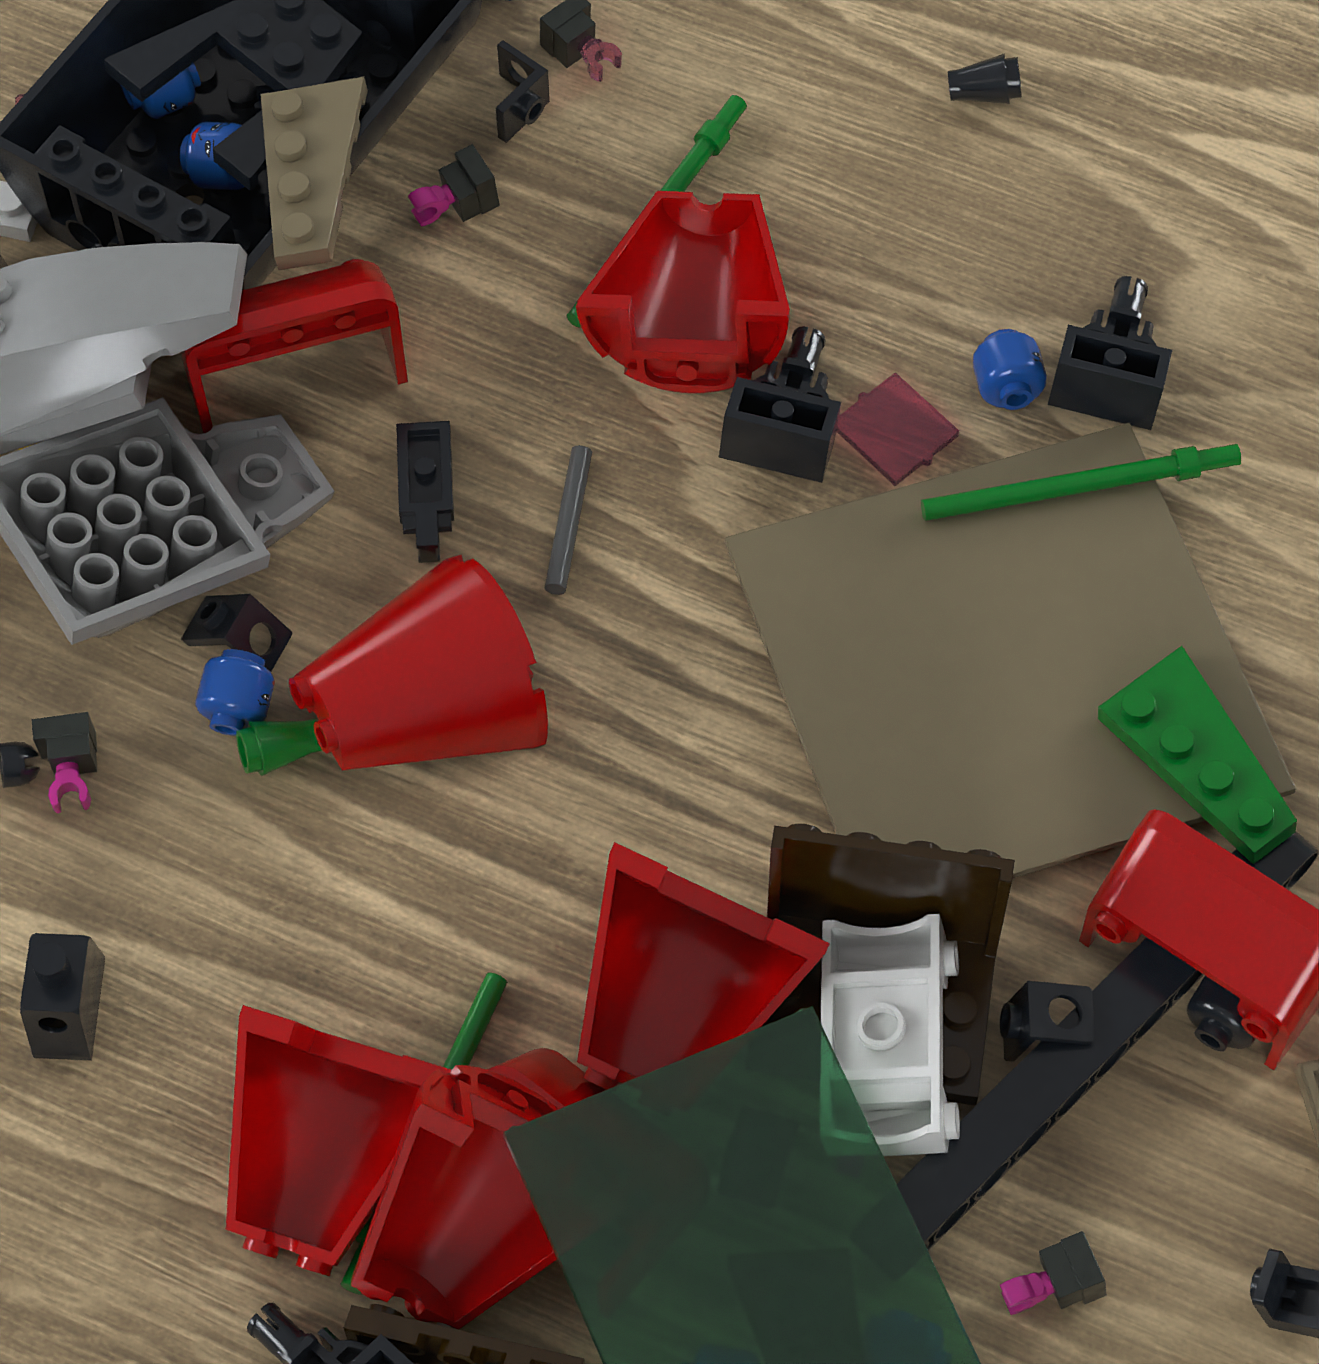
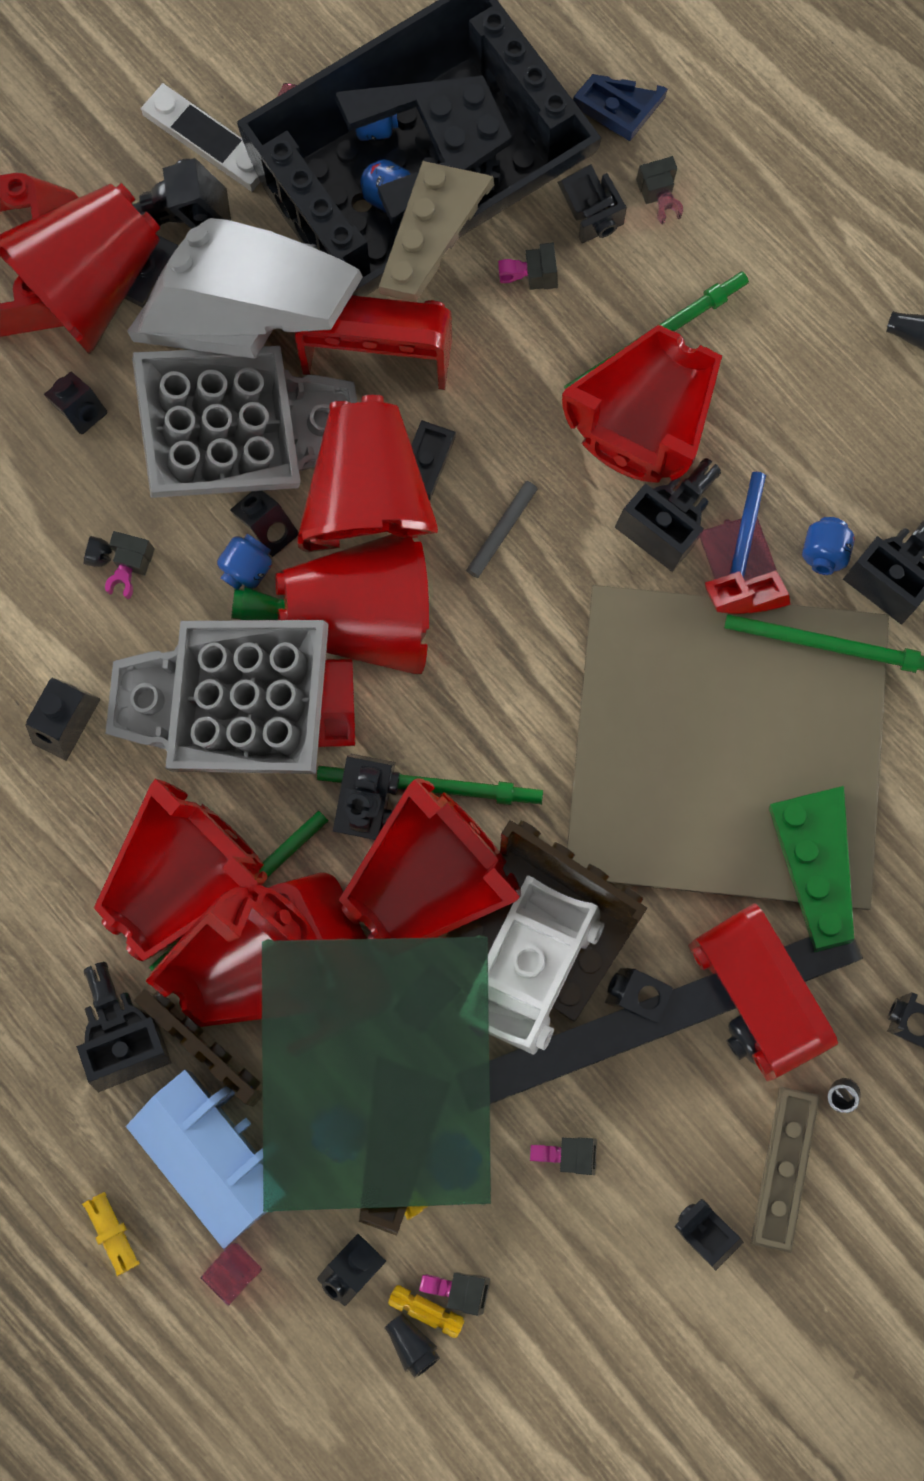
camera: 25 degrees right, 15 degrees up
none -> light grey wedge [105,620,329,774]
none -> red cone [297,395,438,553]
none -> green bar [317,765,544,805]
none -> red slope [318,659,355,747]
none -> black brick [333,753,400,840]
none -> black bracket [557,164,615,221]
none -> red slope [705,570,791,614]
none -> blue bar [730,472,766,578]

